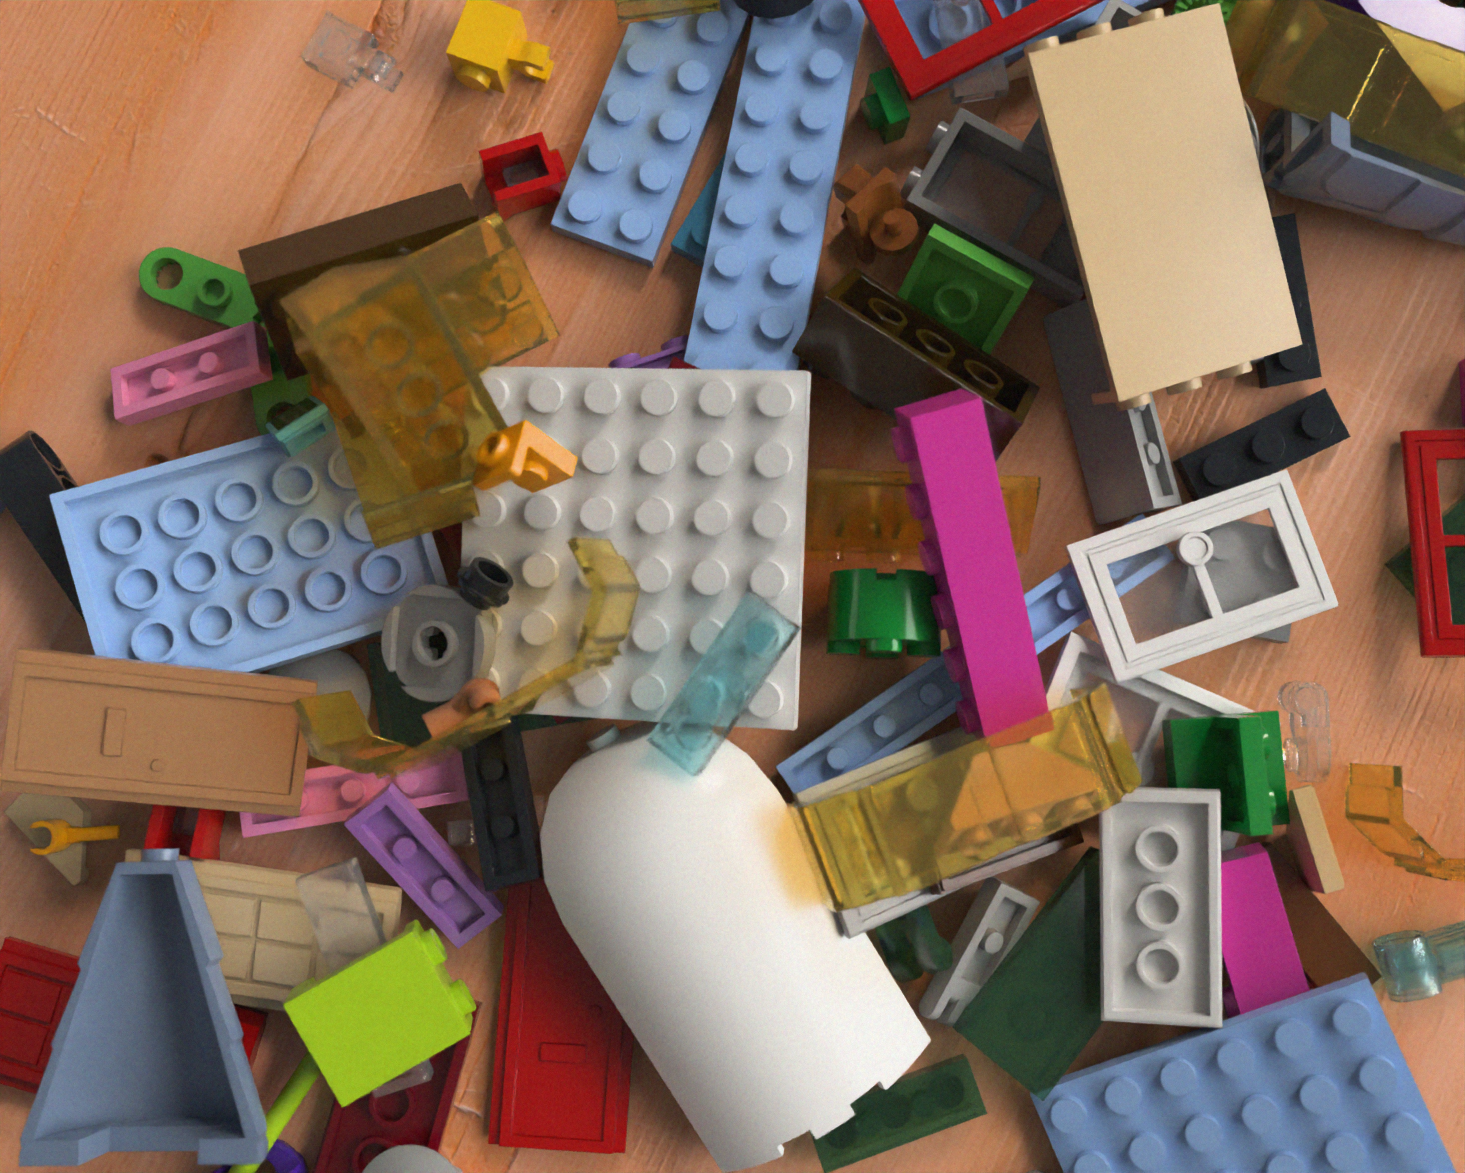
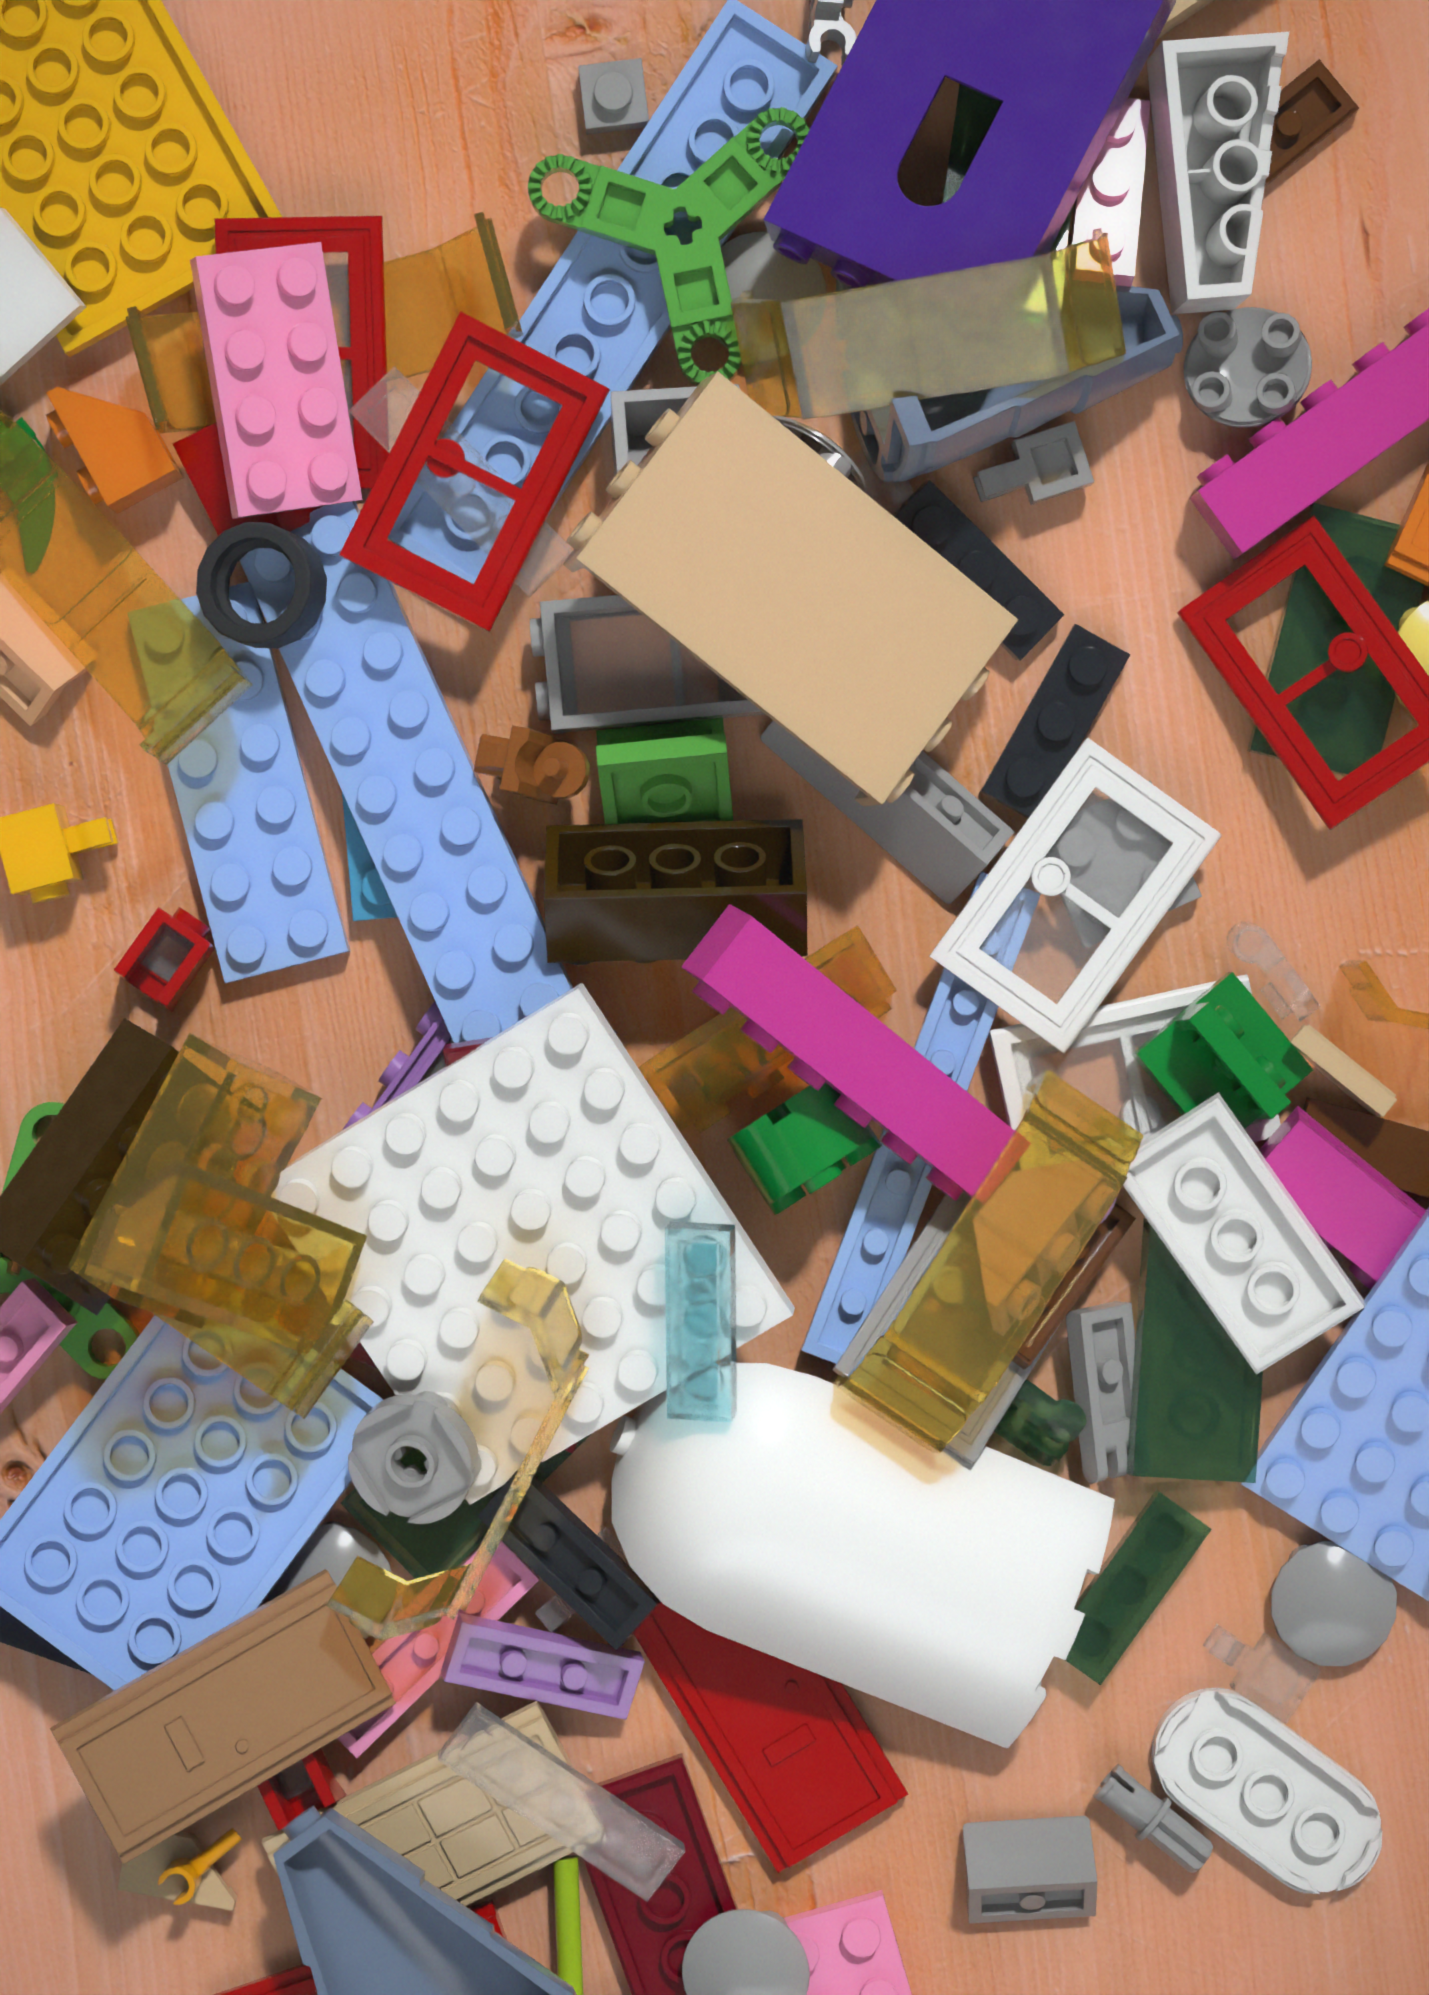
camera: 30 degrees left, 5 degrees up
slope [266,396,335,458] -> none
lime panel [283,919,476,1108] -> none
nougat arm [421,678,502,742] -> none
black plate [457,557,514,610] -> none
light orange bracket [472,420,577,493] -> none
green plate [861,67,910,145] -> none
none -> light grey plate [973,421,1094,505]

